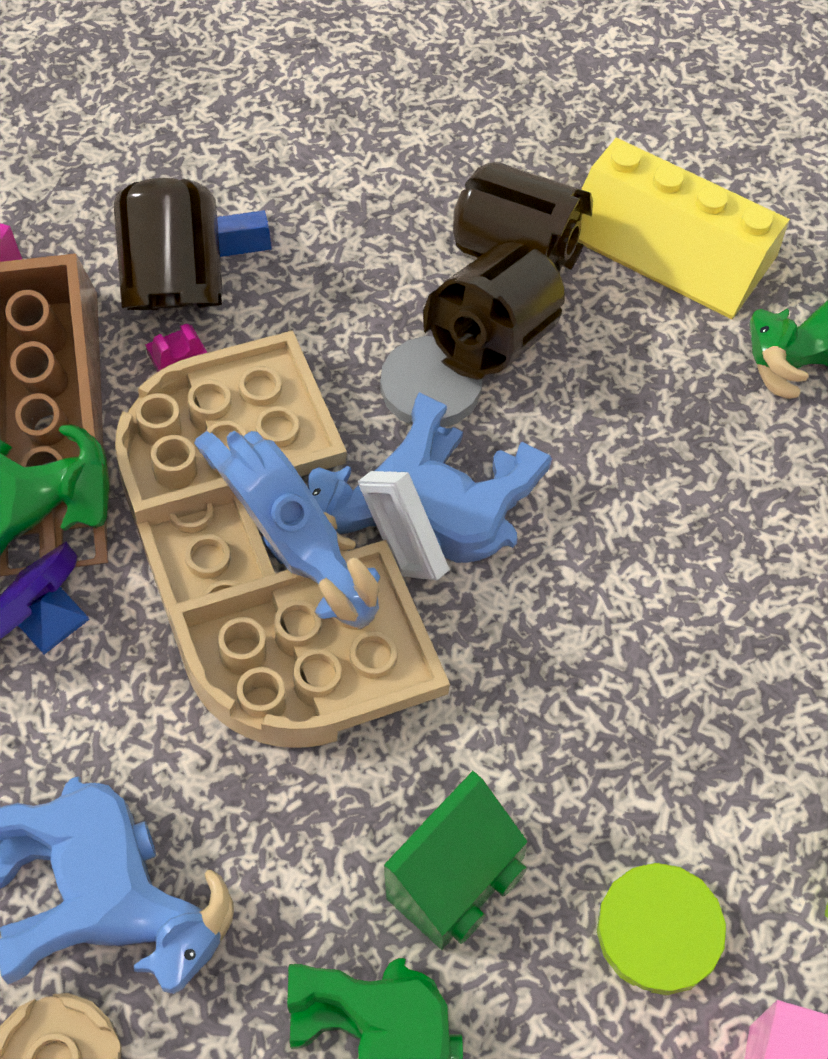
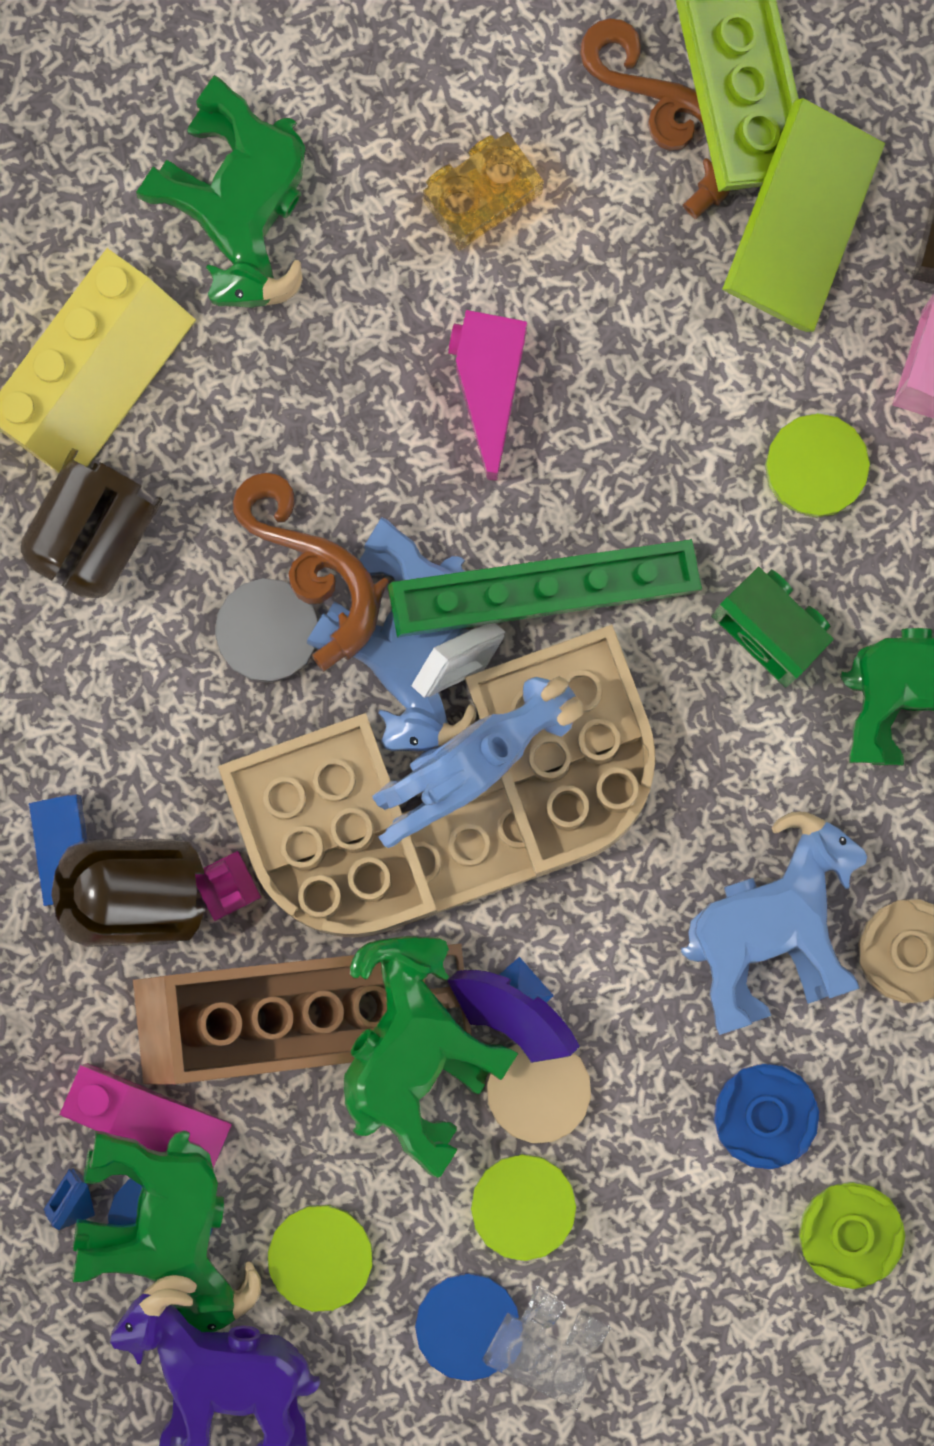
camera: 90 degrees left, 25 degrees up
dark brown cylinder [423,242,565,380] -> none
none -> dark orange plant [233,473,389,672]
none -> green plate [388,539,702,638]
none -> dark pink slope [448,310,527,481]

